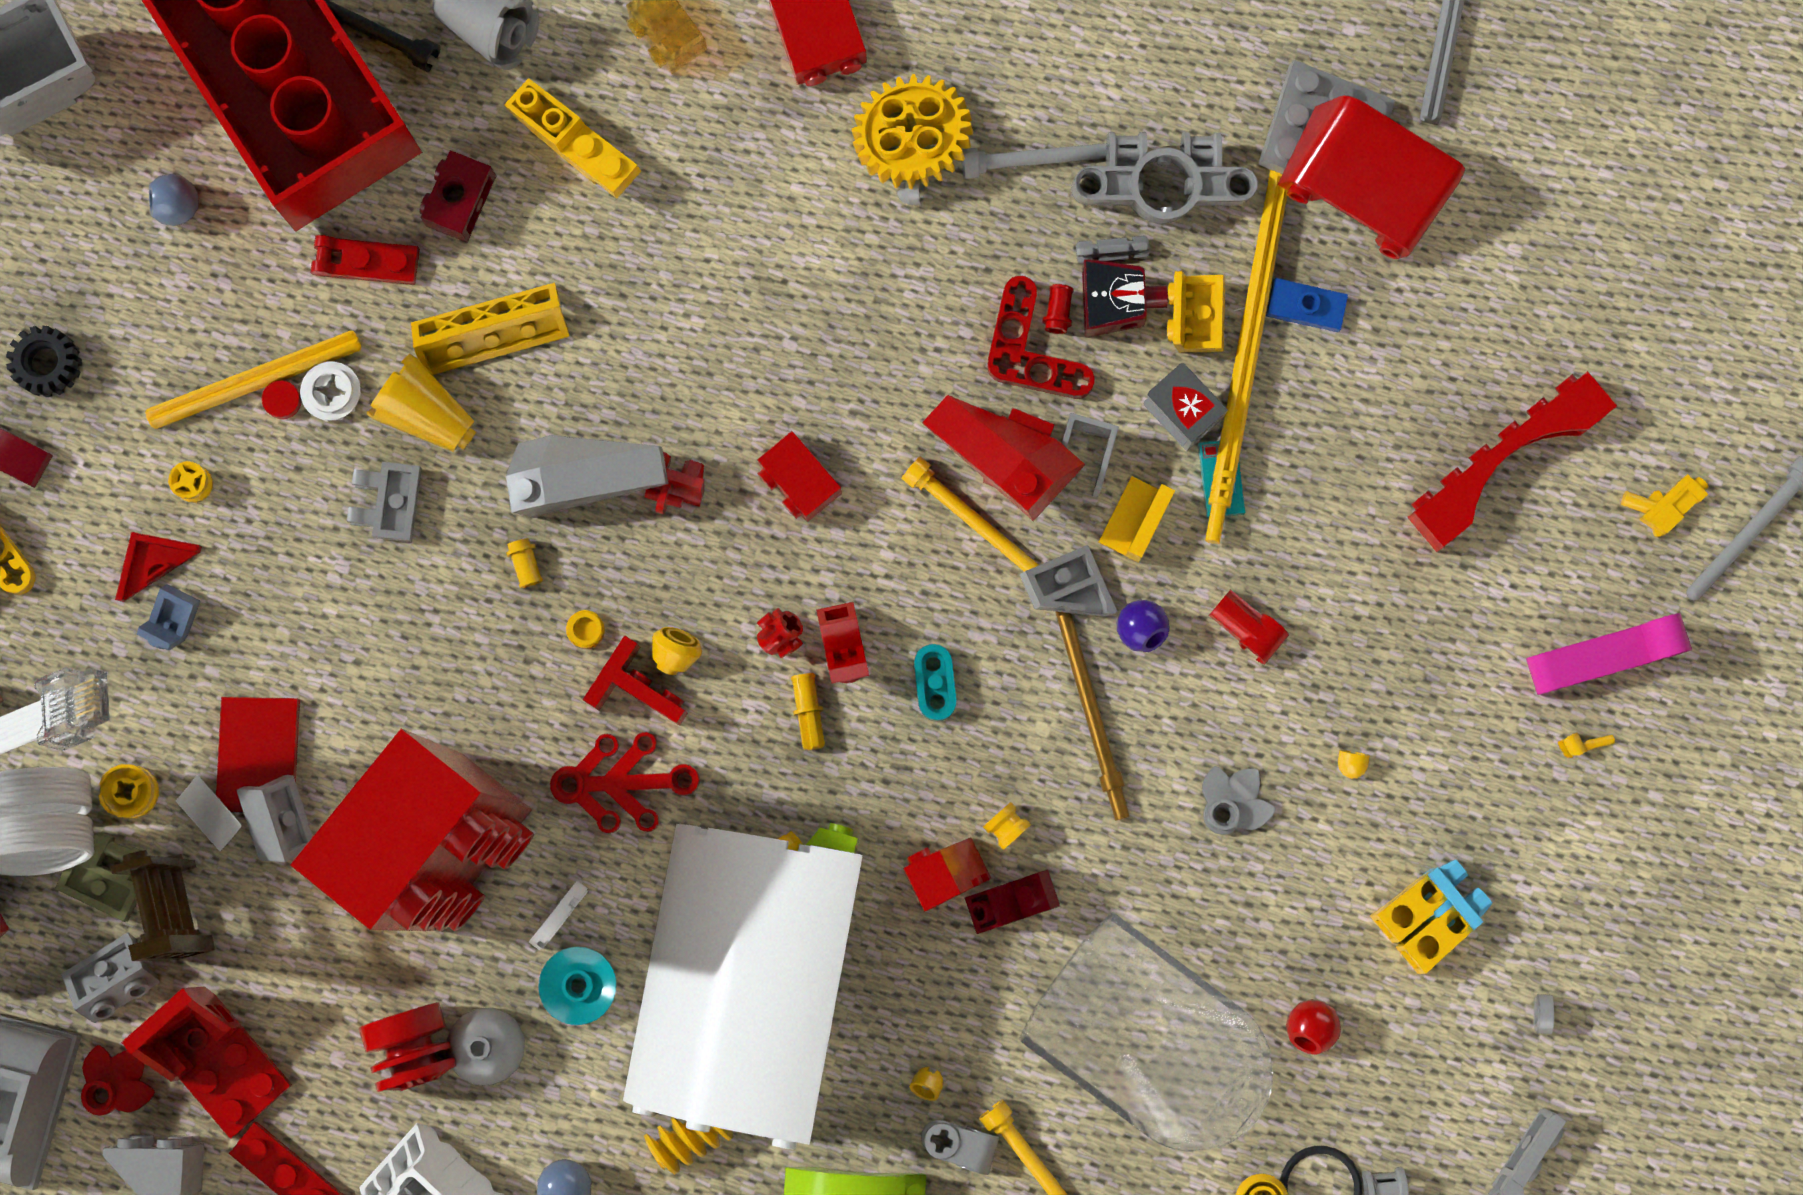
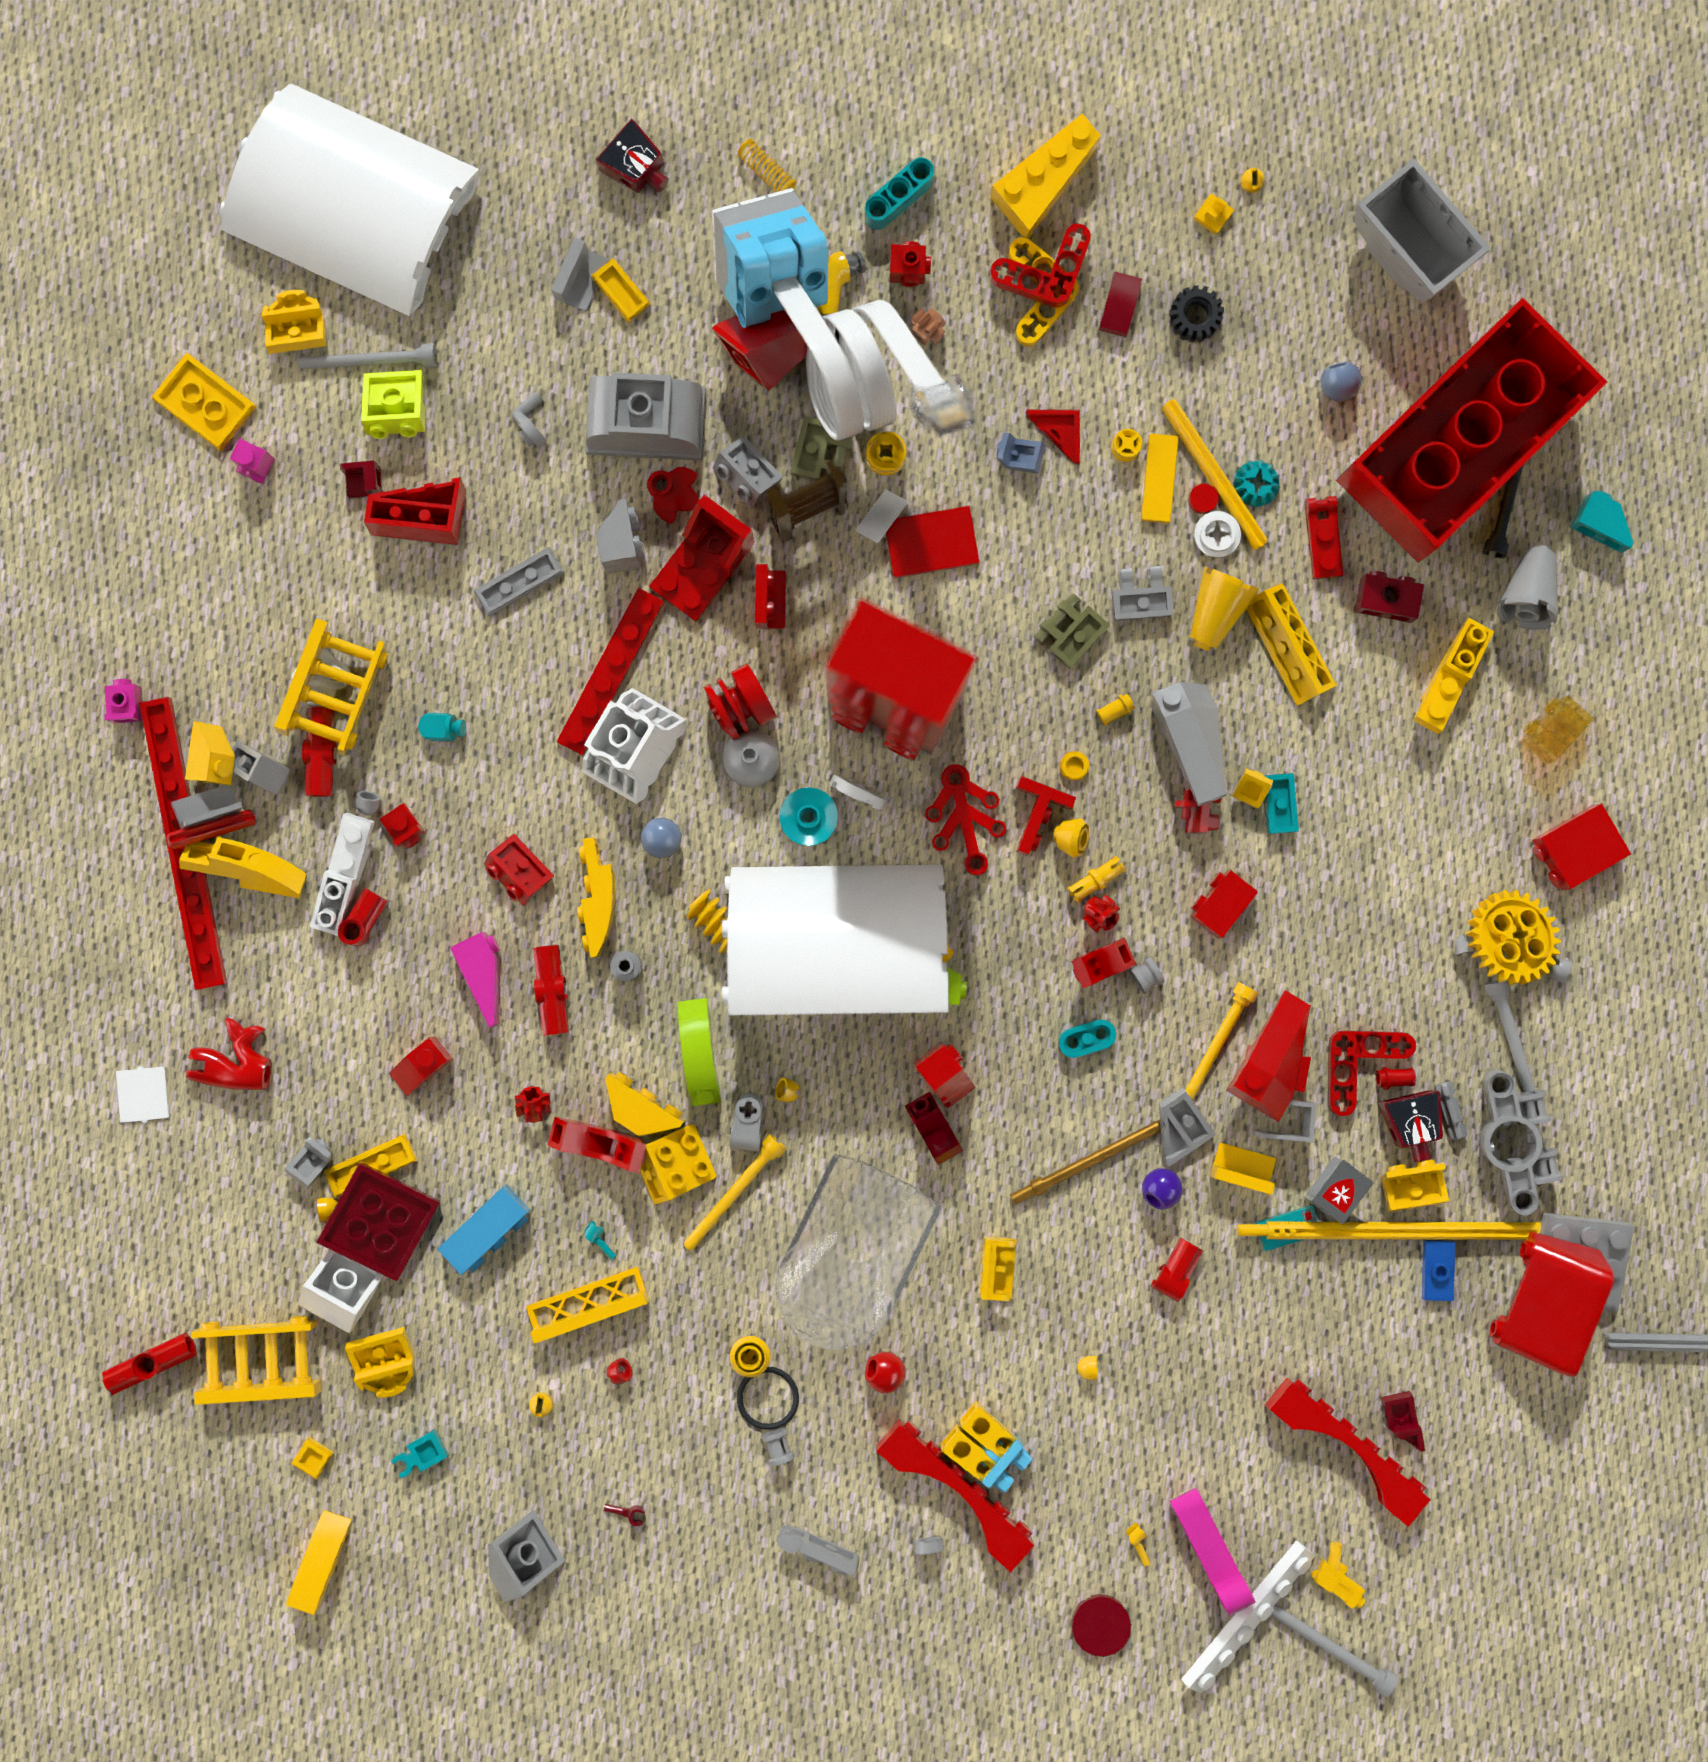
camera: 75 degrees right, 5 degrees up
light grey panel [237,775,313,862] -> none
yellow axle [791,673,825,751] -> none
yellow wheel [983,802,1031,850] -> none
light grey plate [1202,766,1276,835] -> none
none -> red bracket [755,564,786,629]
none -> red arch [876,1419,1035,1573]
none -> yellow hinge [979,1236,1017,1301]
none -> olive plate [1033,593,1110,669]
none -> yellow pin [1067,856,1126,903]
none -> dark red tile [1071,1594,1131,1657]
none -> light grey wheel [1129,957,1165,994]
none -> yellow tile [1140,433,1178,524]
none -> white plate [1181,1540,1315,1694]
none -> yellow tile [1232,768,1273,809]
none -> teal gear [1233,460,1281,507]
none -> teal plate [1264,773,1299,834]
none -> dark red slope [1381,1391,1426,1452]
none -> light grey hinge [1548,958,1572,984]

